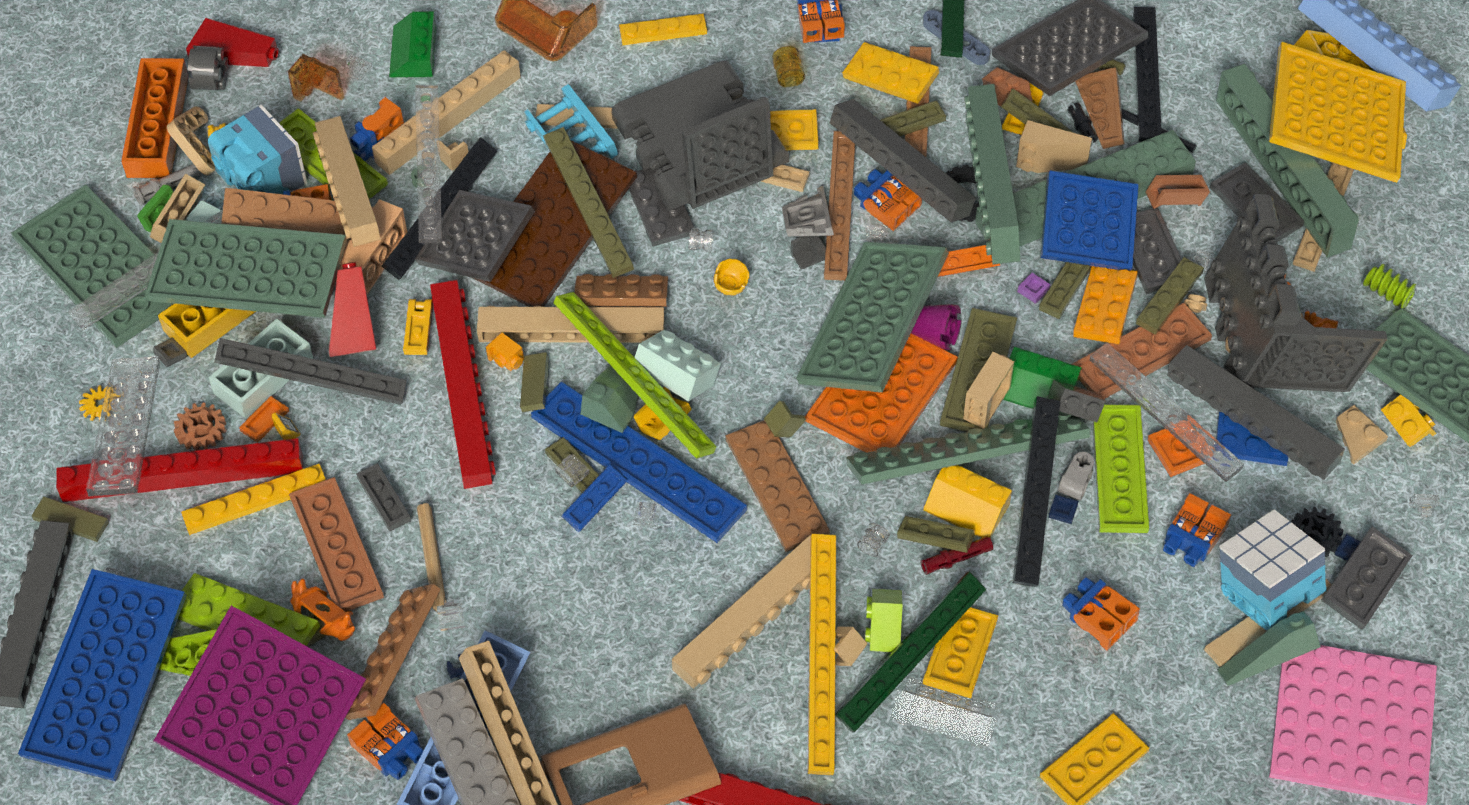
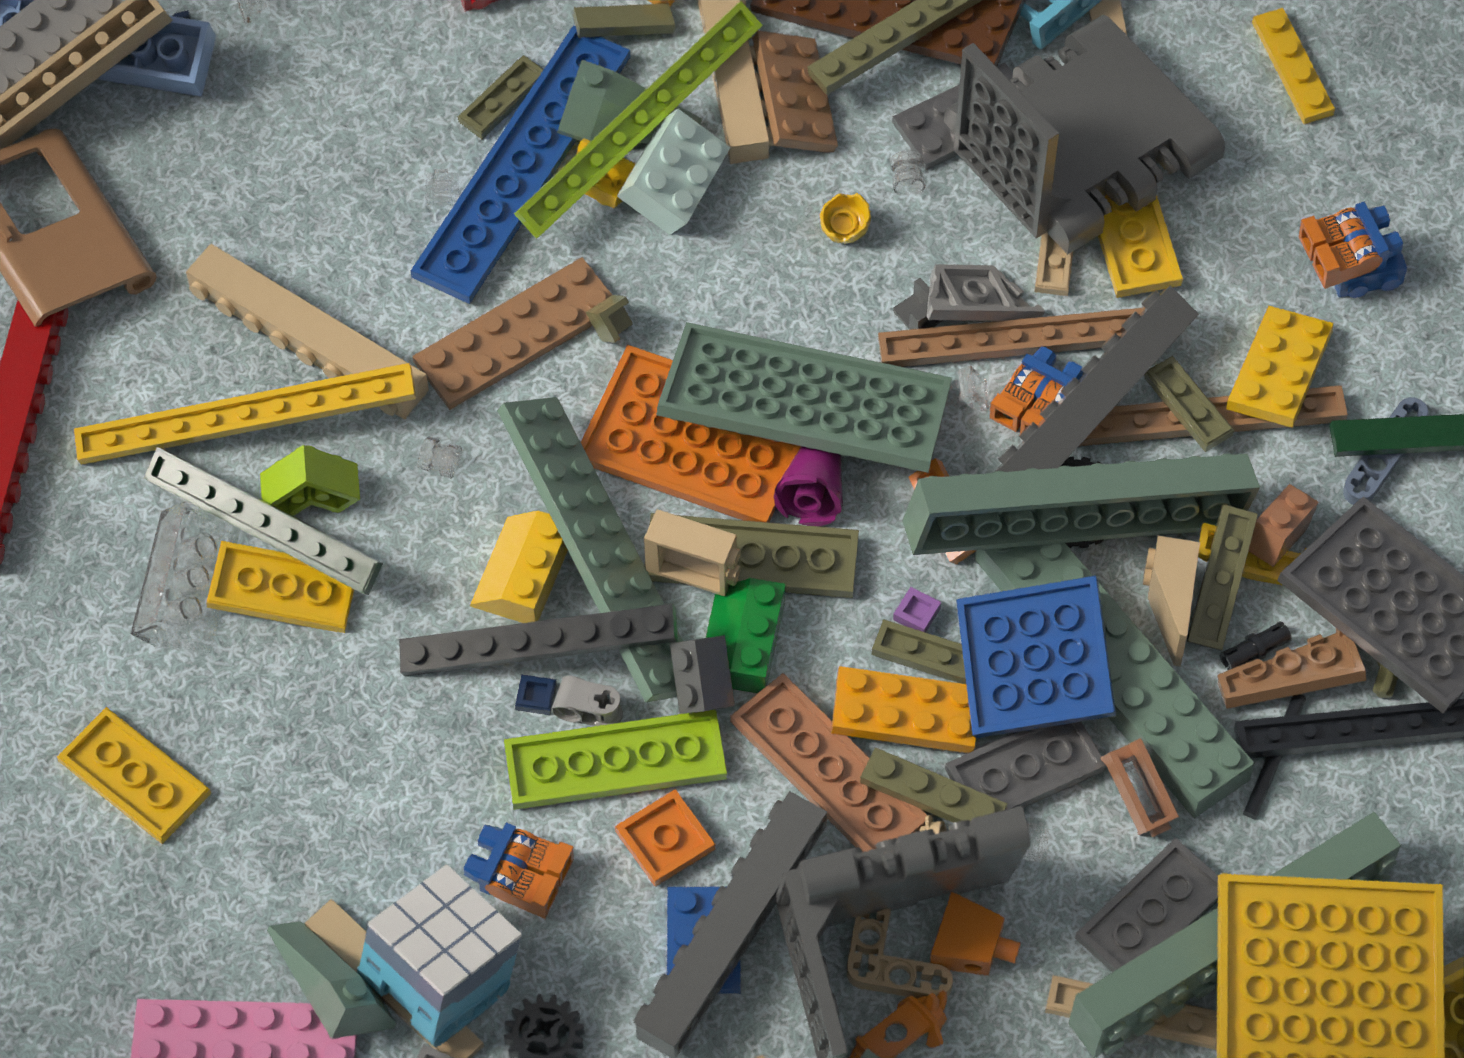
camera: 80 degrees right, 5 degrees up
clear tile [555,454,590,488] -> none
blue tile [561,464,628,532] -> none
clear yellow wheel [772,46,805,87] -> none
tan panel [834,627,867,666] -> none
olive tile [897,516,975,553] -> none
dark red pin [920,536,993,575] -> none
orange hips [1062,577,1140,650] -> none
clear plate [1090,343,1244,482] -> none

